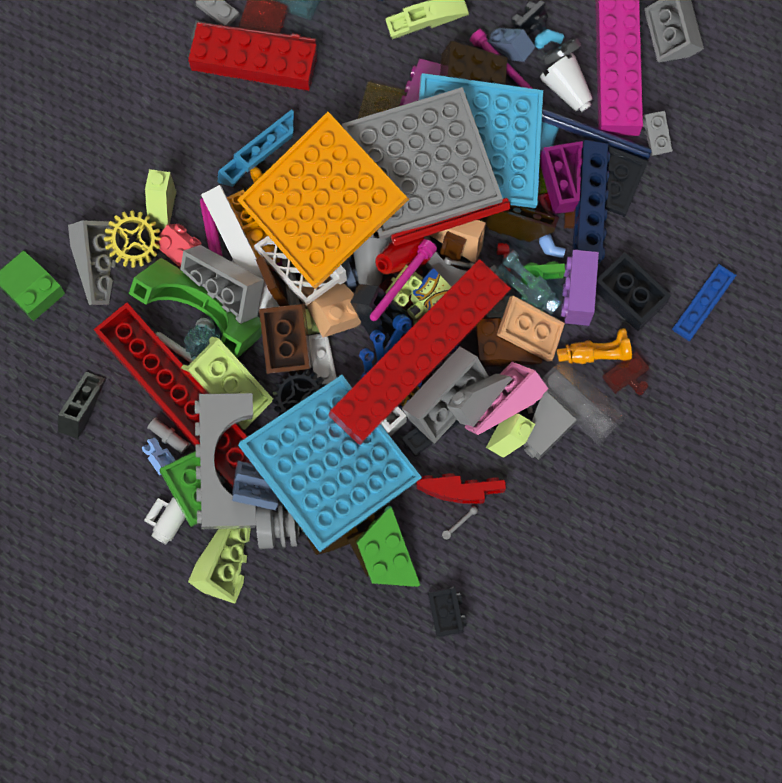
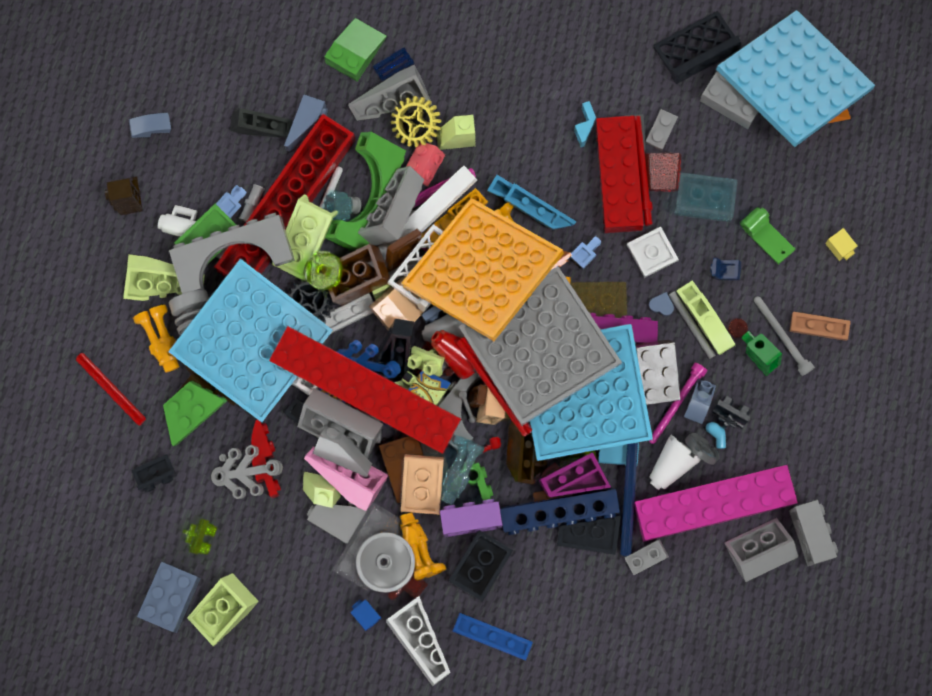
camera: 80 degrees right, 5 degrees up
sand blue slope [232,461,278,510] -> none
dark pink piece [370,239,437,321] -> none
light blue arm [539,234,565,258] -> none
none -> red axle [76,353,146,426]
none -> dark brown wedge [105,176,143,215]
none -> sand blue slope [129,113,171,138]
none -> light orange piece [133,305,179,373]
none -> sand blue brick [137,562,201,633]
none -> clear neon green hips [182,519,217,554]
none -> yellowish green slope [187,573,259,646]
none -> light grey plant [211,445,283,499]
none -> sand blue slope [284,95,328,152]
none -> clear neon green plate [304,251,342,290]
none -> blue brick [351,599,382,631]
none -> light grey dish [356,533,415,592]
none -> clear blue tile [373,47,414,82]
none -> white wedge [386,596,450,686]
none -> light blue plate [570,236,601,269]
none -> medium azure slope [574,101,596,147]
none -> white plate [627,227,679,278]
none -> sand blue tile [649,292,674,317]
none -> light grey bar [669,291,716,359]

